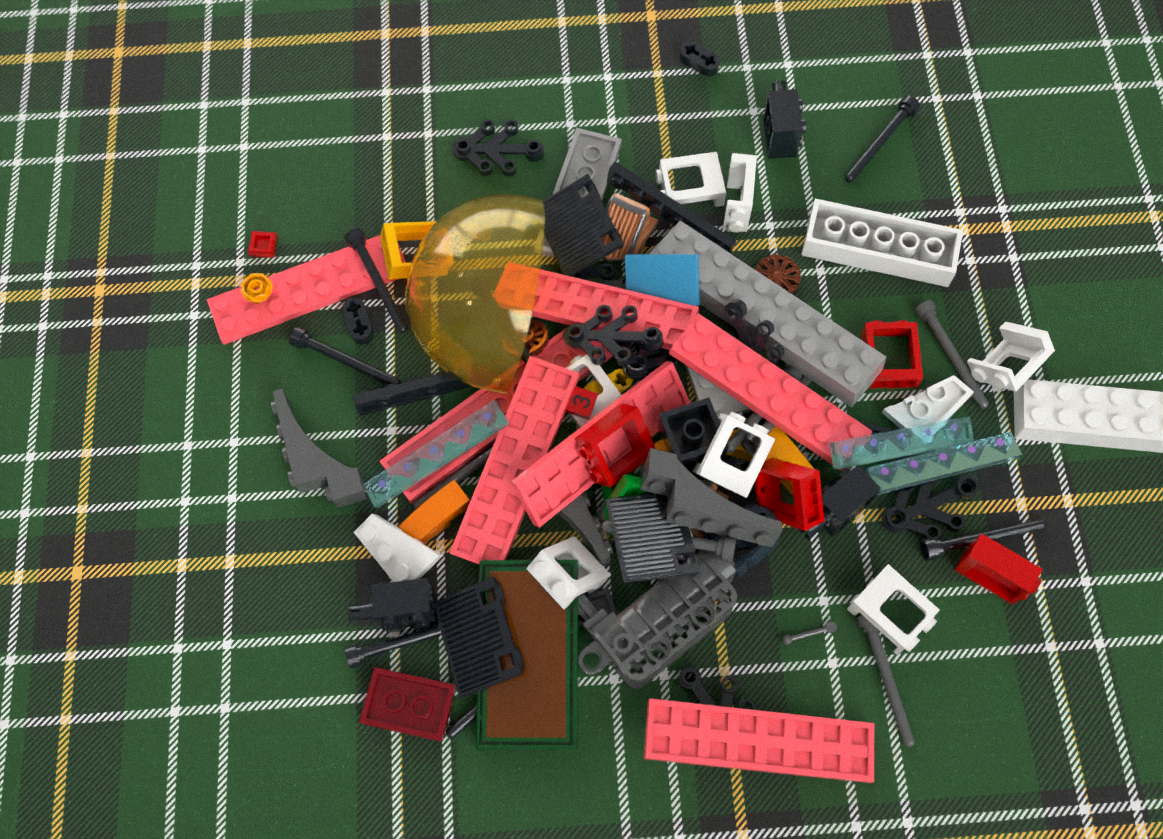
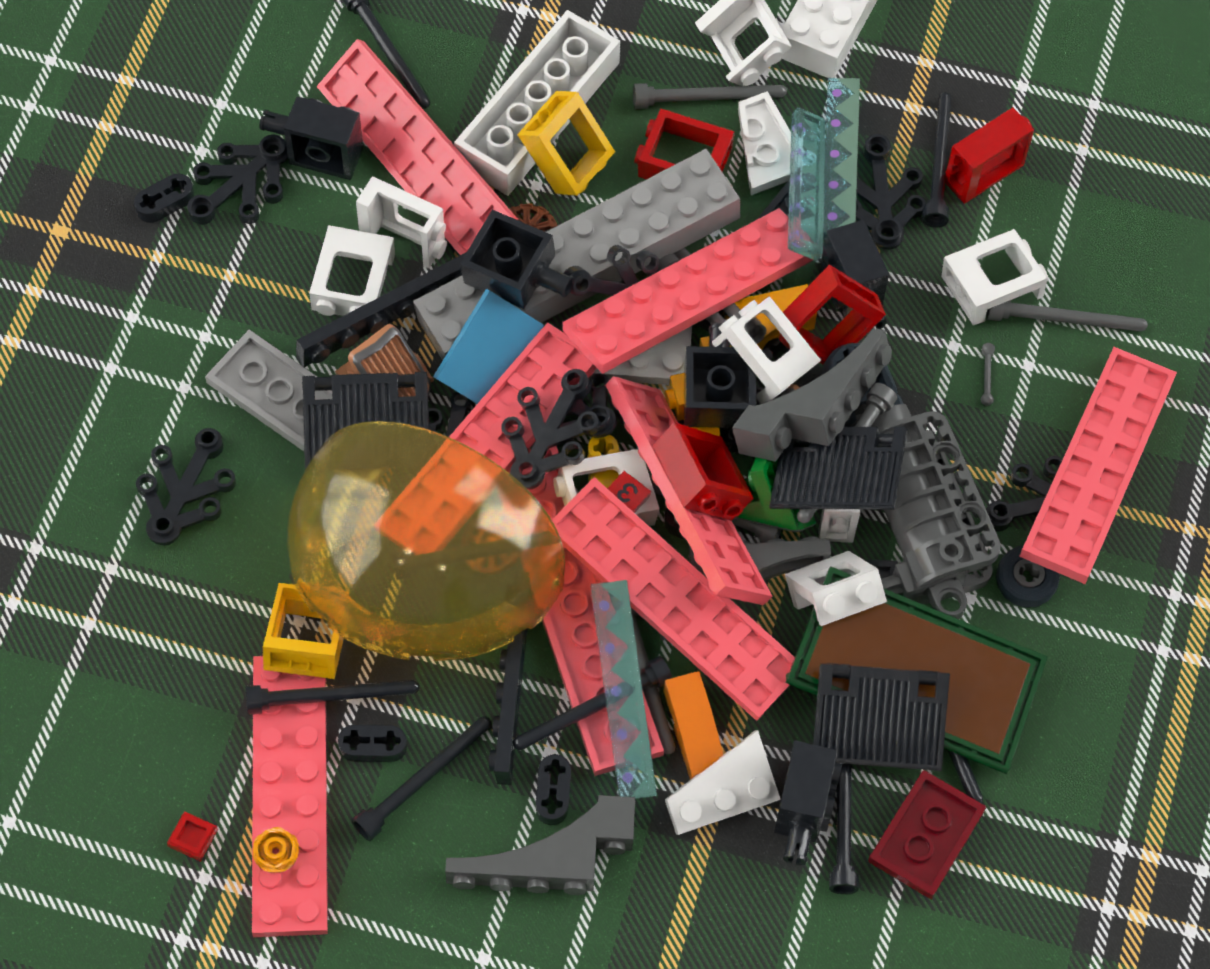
camera: 75 degrees left, 5 degrees down
none -> black plant [188,134,288,225]
none -> coral plate [317,39,518,255]
none -> black brick [460,209,574,309]
none -> black piece [513,656,672,750]
none -> yellow window [517,91,615,196]
none -> black beam [536,754,571,825]
none -> black bush [996,546,1060,608]

